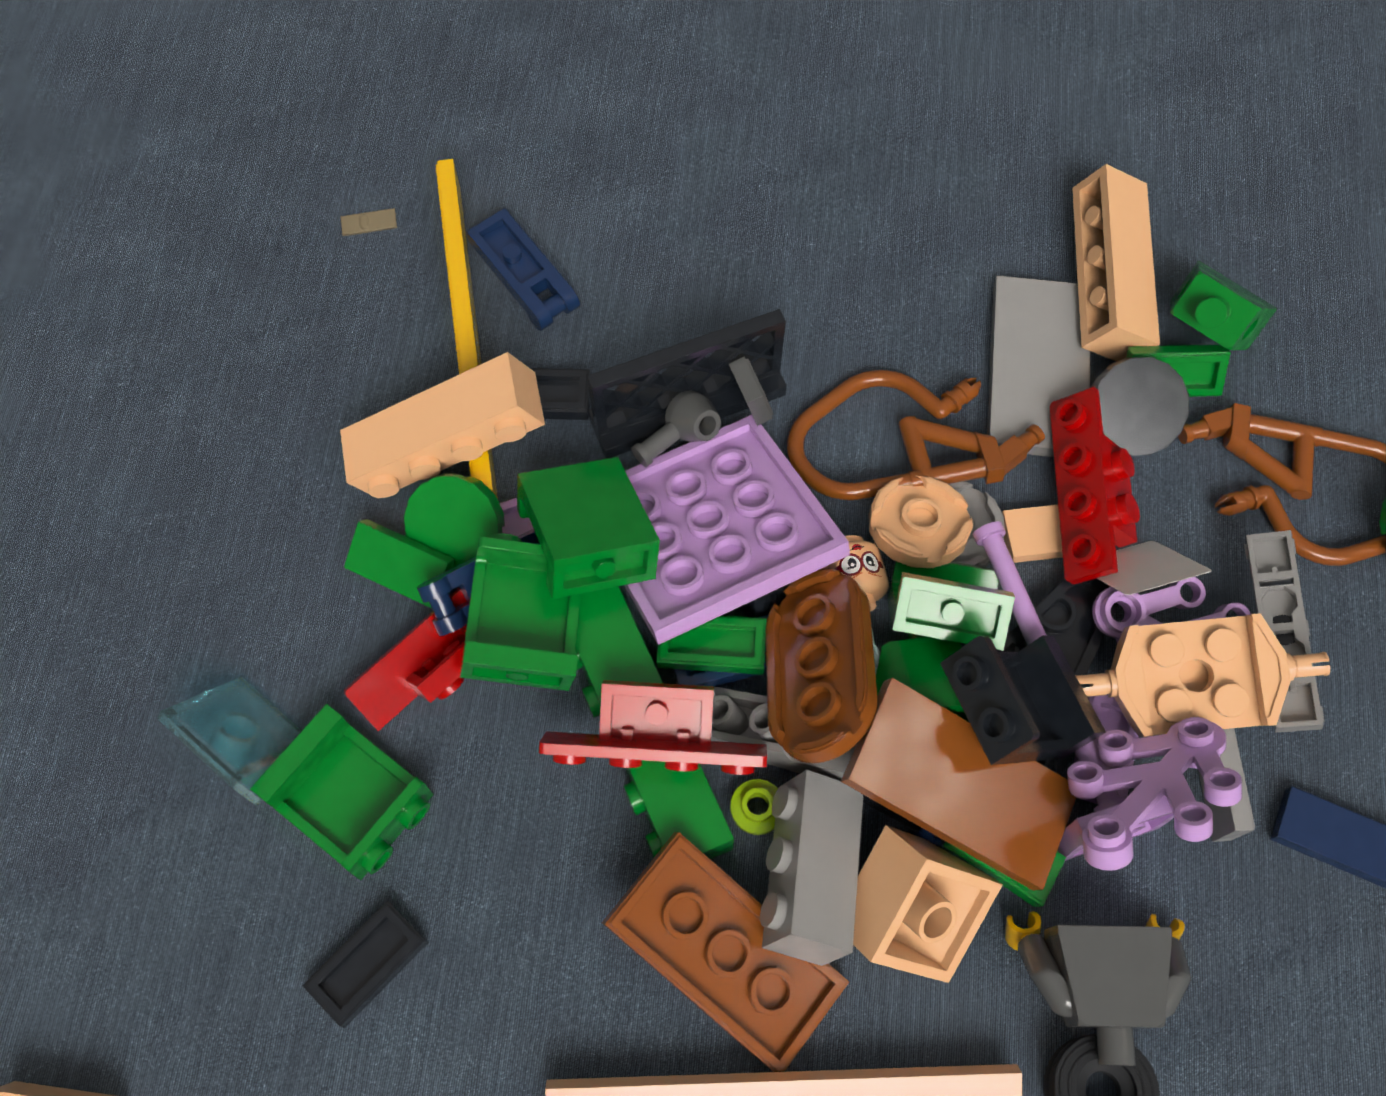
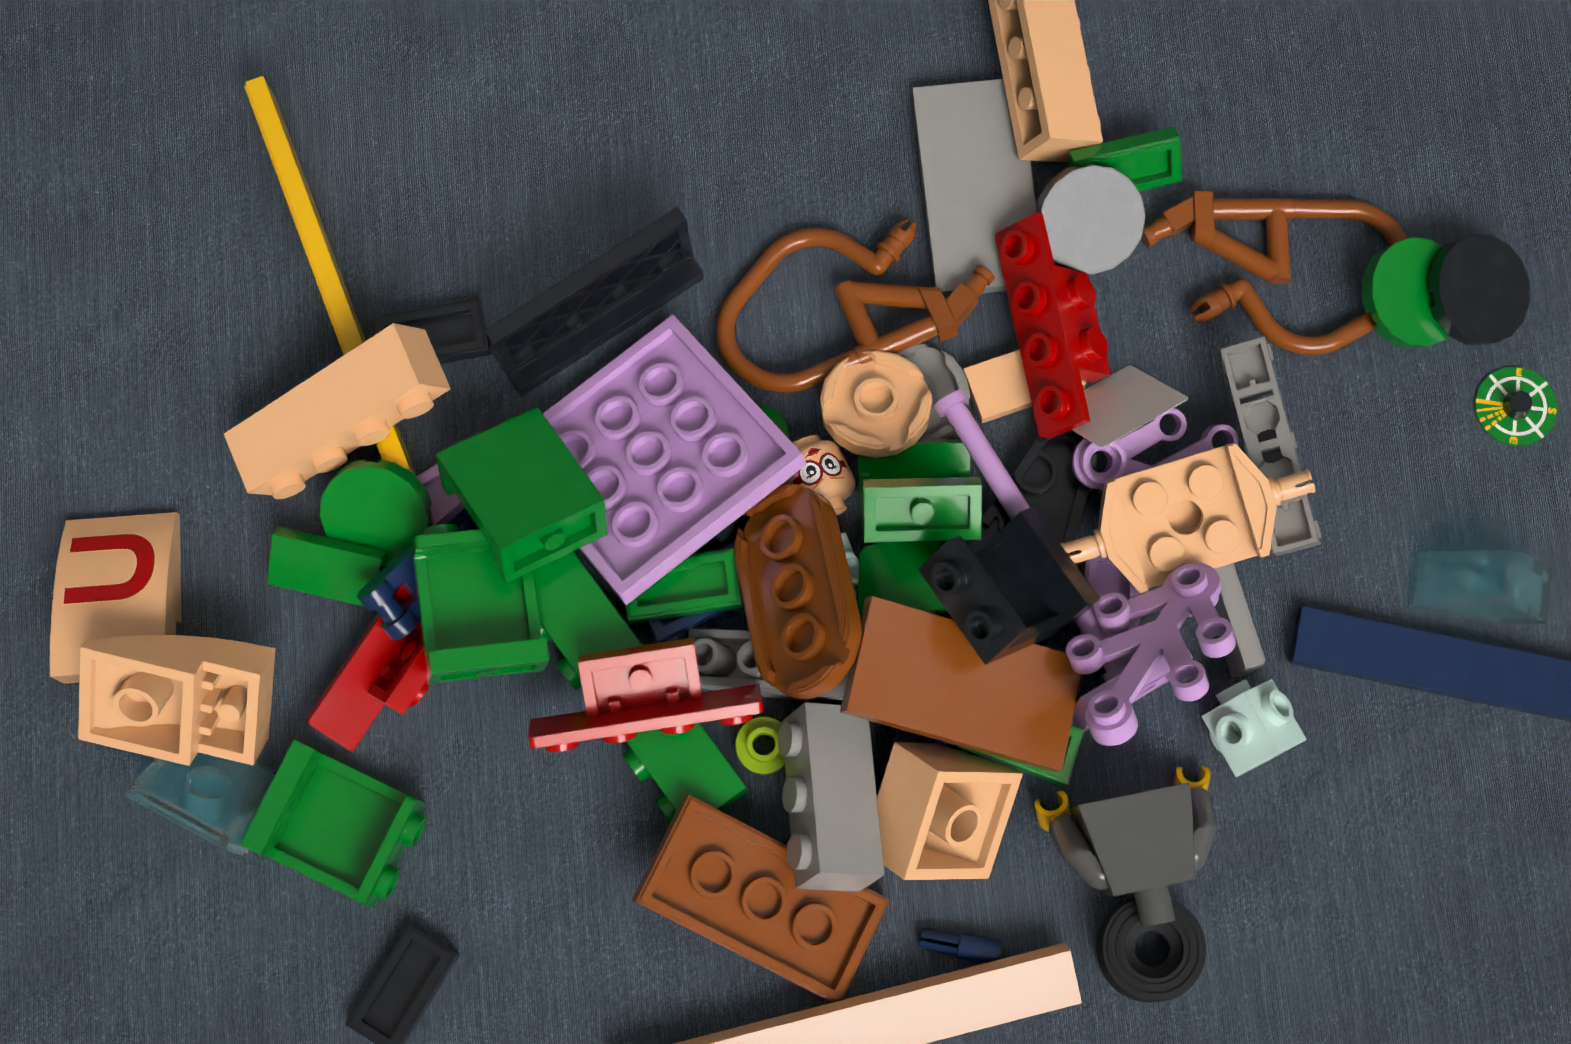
camera: 10 degrees left, 10 degrees up
dark tan piece [340,208,397,236] -> none
dark blue plate [466,208,580,331] -> none
dark grey bar [631,390,721,467] -> none
dark grey tile [729,356,774,426] -> none
green torso [1170,260,1278,351] -> none
none -> light nougat slope [50,512,182,684]
none -> light nougat slope [78,635,276,766]
none -> dark blue pin [918,928,1001,963]
none -> light aqua brick [1202,679,1307,777]

